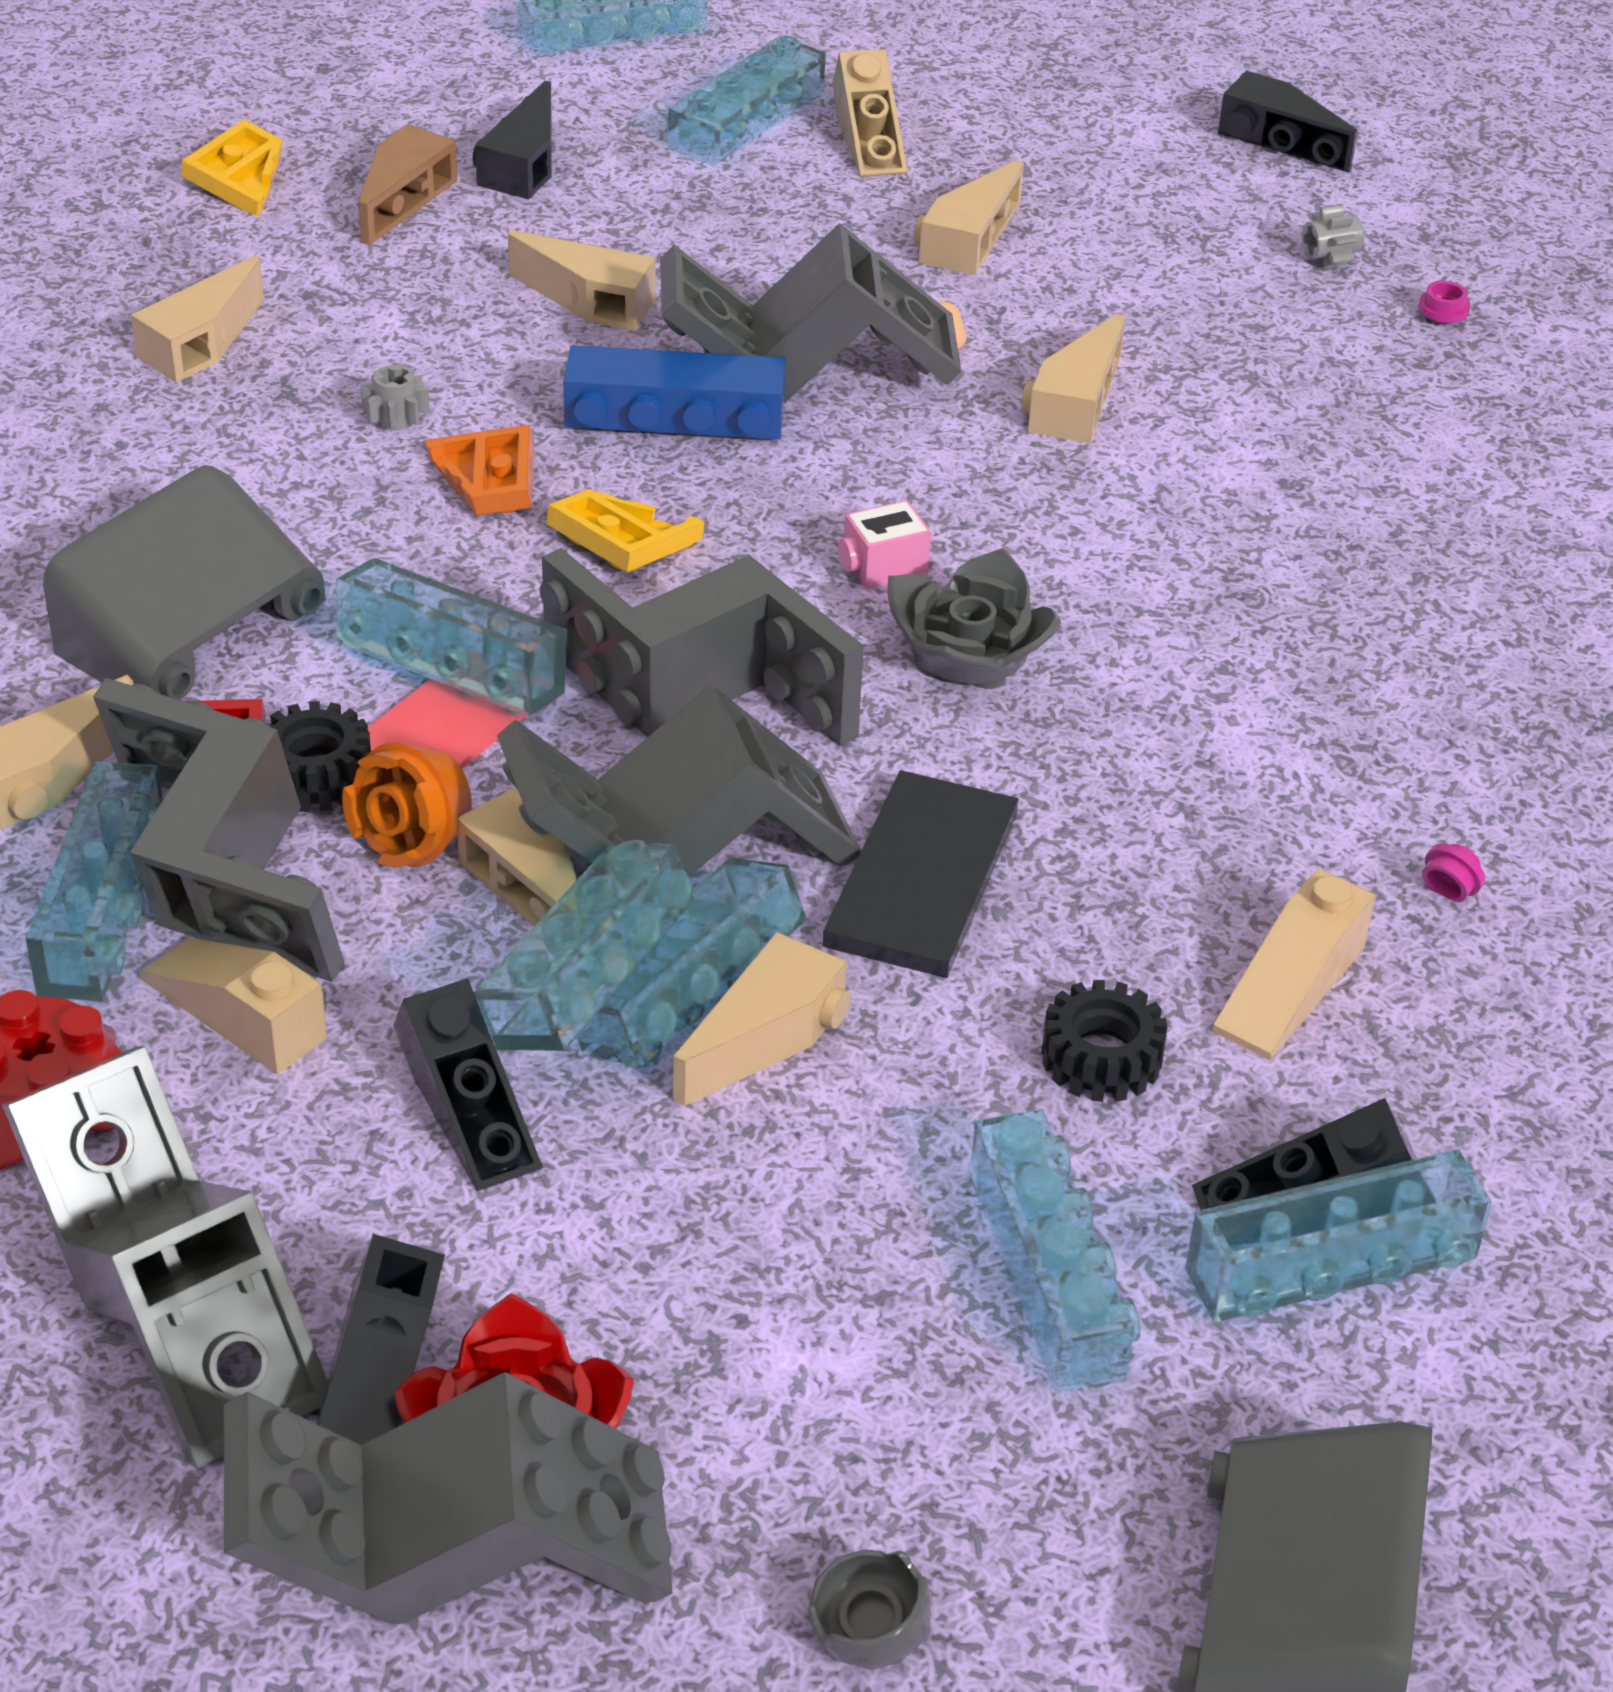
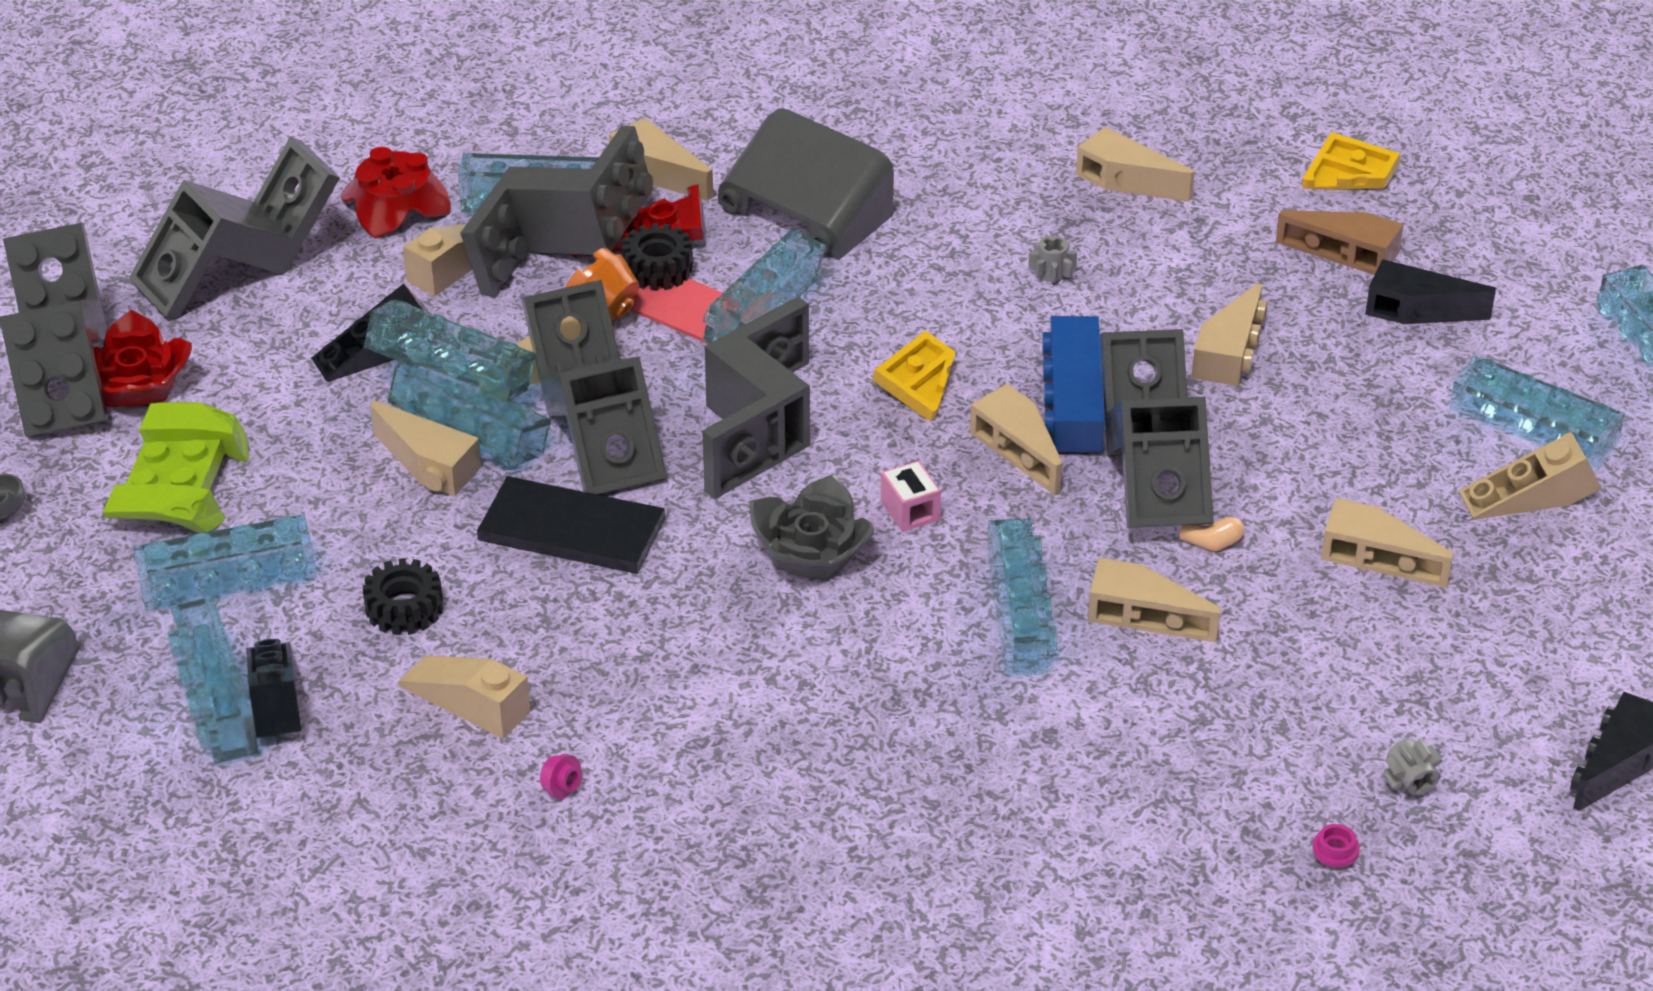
camera: 90 degrees right, 0 degrees up
black slope [316,1234,445,1445] -> none
orange wing [425,425,534,515] -> none
none -> lime piece [102,402,249,533]
none -> tan slope [970,384,1062,495]
none -> clear light blue brick [986,518,1057,676]

